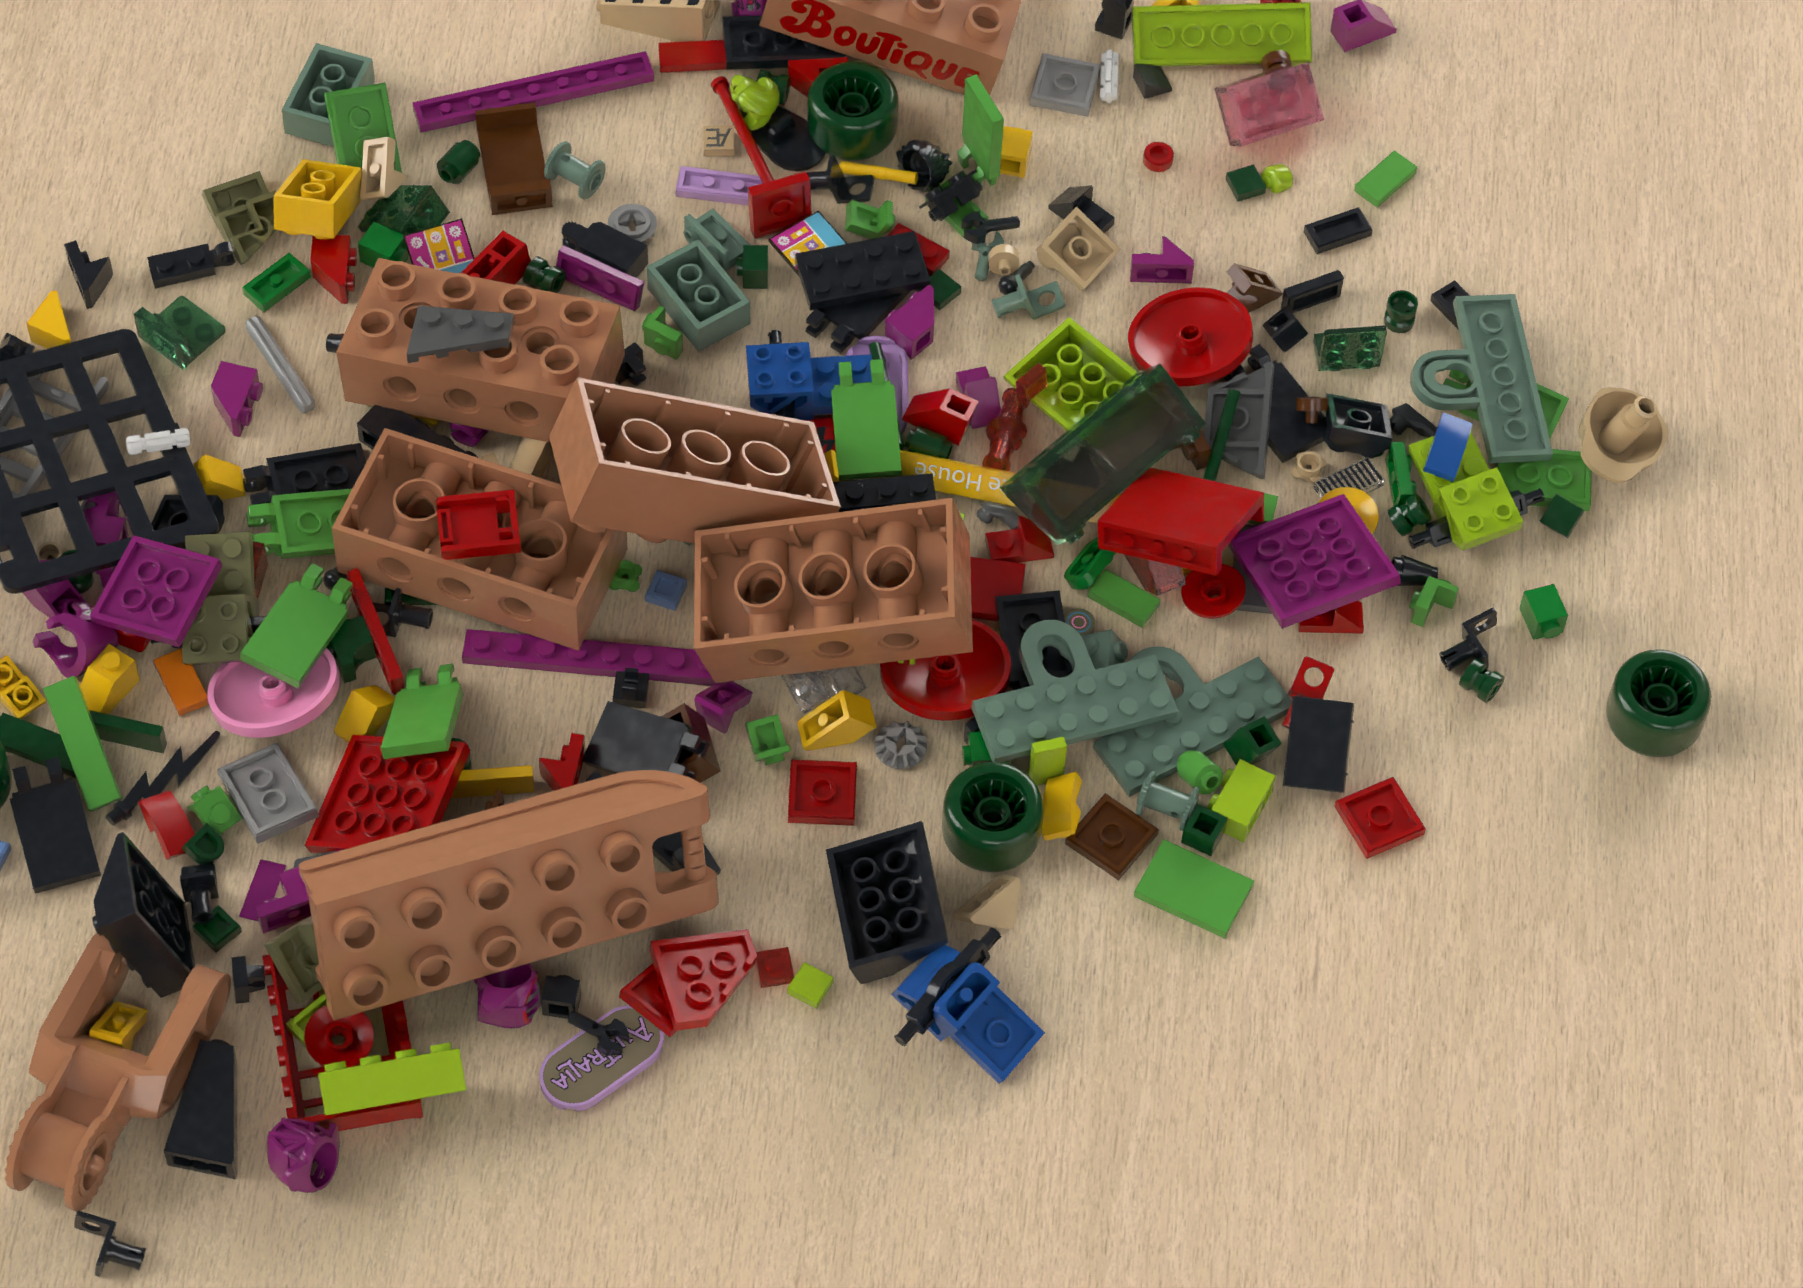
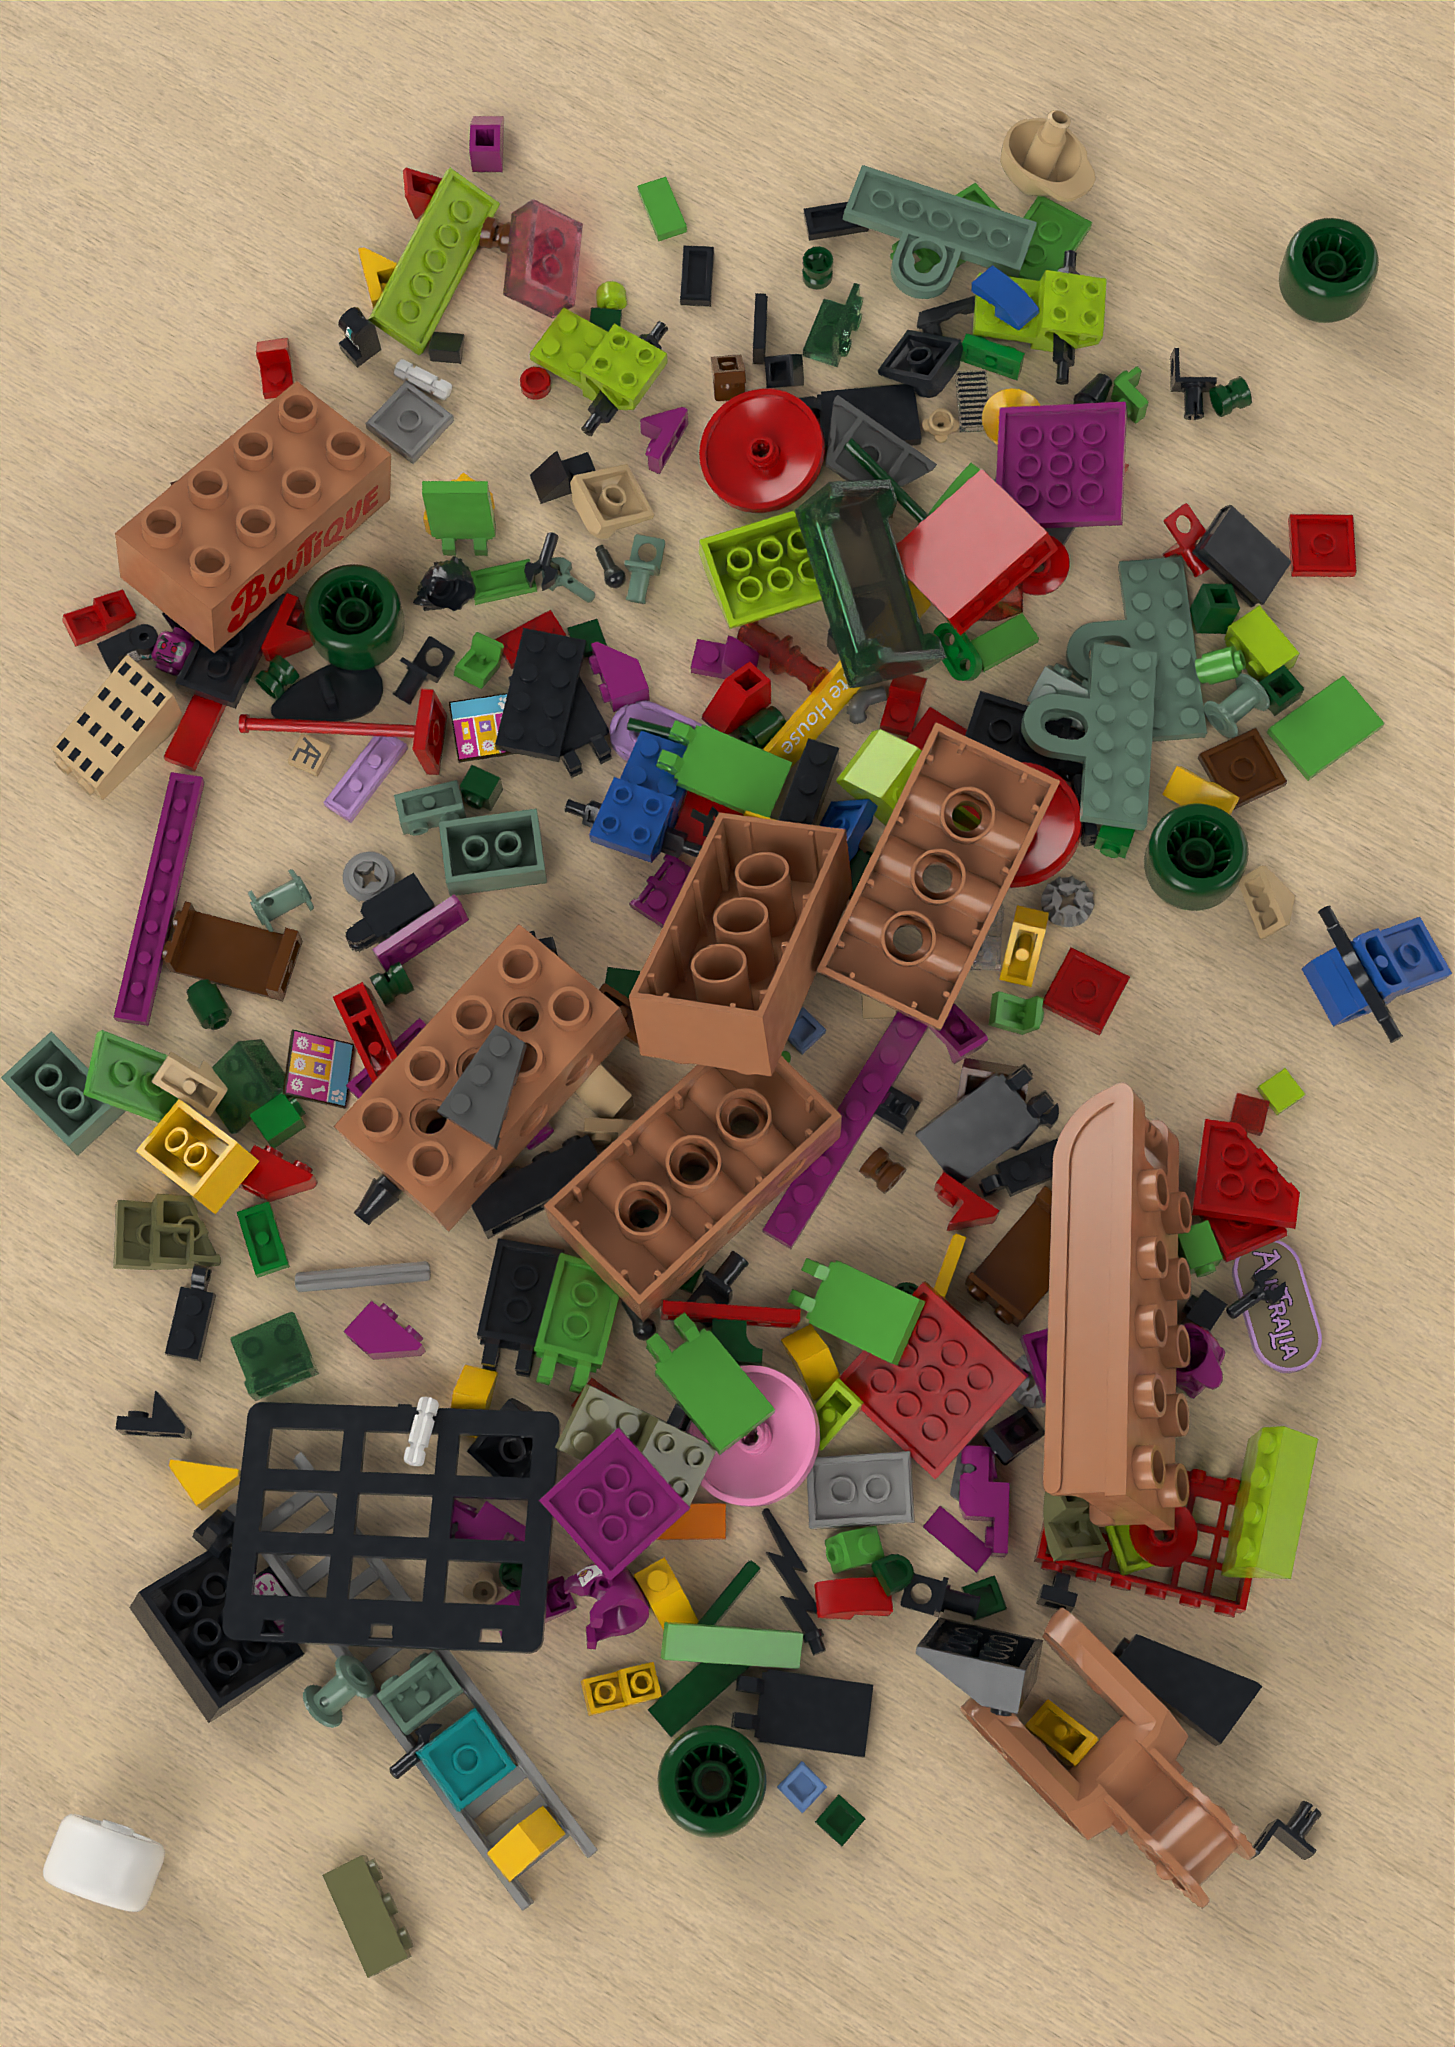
camera: 60 degrees left, 15 degrees up
magenta piece [267,1117,340,1193] -> none
red container [436,489,521,560] -> none
bright green bracket [642,305,683,360] -> none
lime hair [730,74,780,131] -> none
black slope [826,821,949,985] -> none
yellow piece [840,161,918,185] -> none
black hinge [919,169,983,221] -> none
tan tile [988,244,1020,276] -> none
clear red tile [1016,363,1047,404] -> none
lime tile [1028,737,1067,785] -> none
olive tile [1064,608,1095,636] -> none
reddish brown tile [1296,397,1328,423] -> none
dark green wheel [1388,493,1432,537] -> none
green brick [1519,584,1568,640] -> none
dark green tile [1540,494,1585,538] -> none
none -> lime piece [530,307,668,436]
none -> lime slope [814,1378,864,1451]
none -> reddish brown wheel [859,1147,907,1194]
none -> bright green brick [1178,1220,1223,1278]

